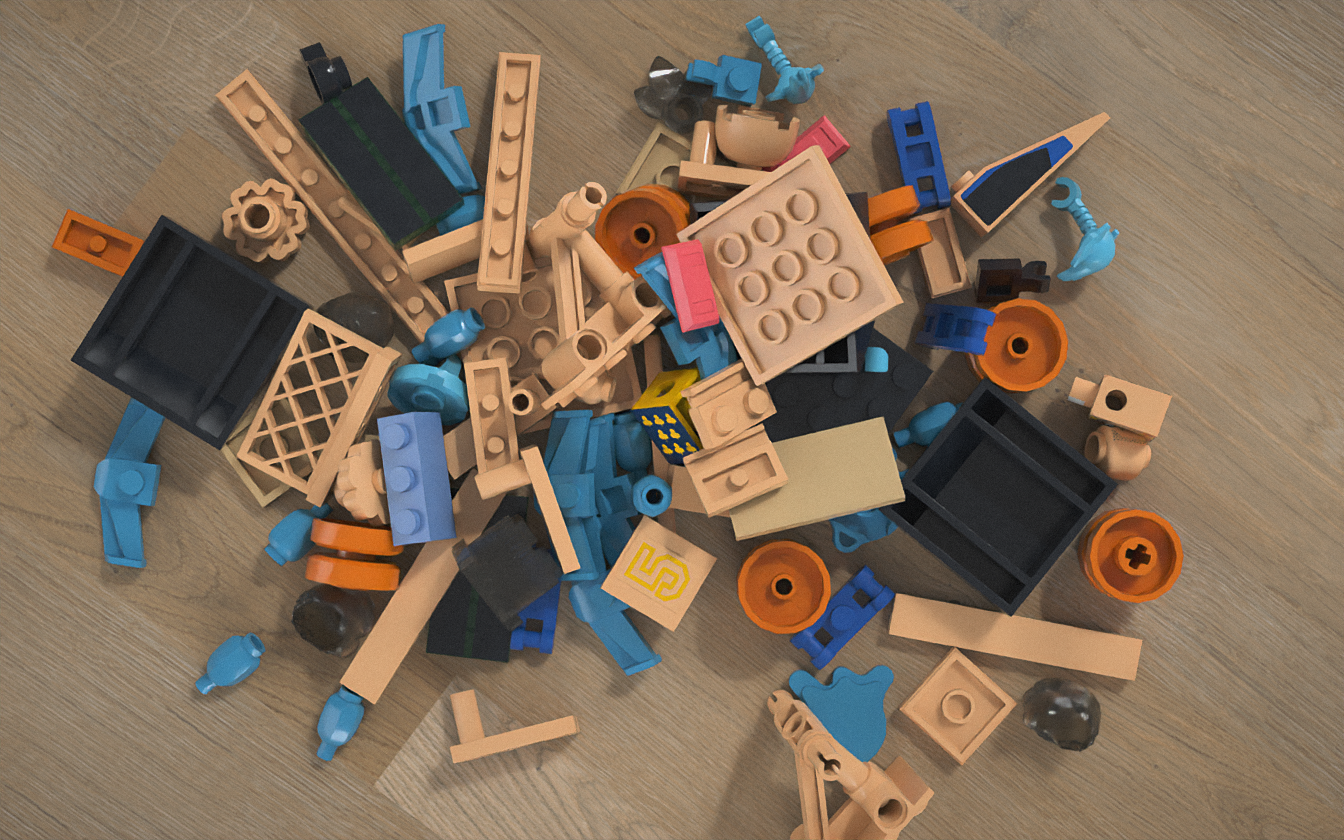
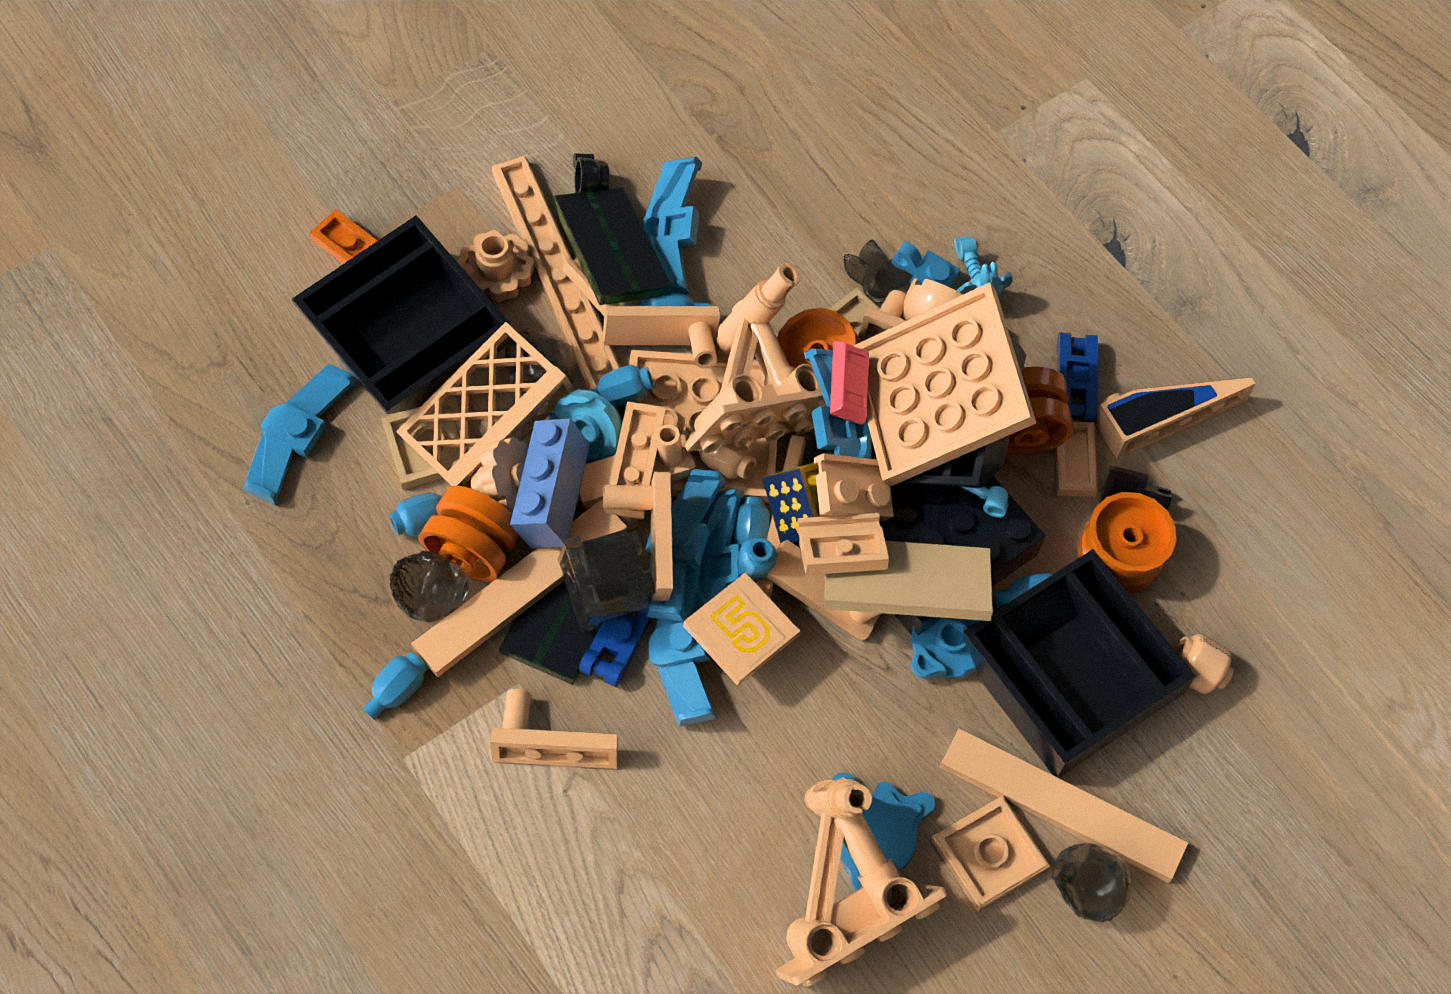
camera: 10 degrees right, 25 degrees down
dark azure plant [195,632,265,694] -> none
light nougat tile [477,52,541,294] -> none
orange wheel [736,538,831,634] -> none
blue plate [789,564,895,670] -> none
blue plate [915,303,996,356] -> none
medium azure piece [1051,177,1119,281] -> none
light nougat torso [1067,375,1172,442] -> none
orange wheel [1077,508,1184,603] -> none

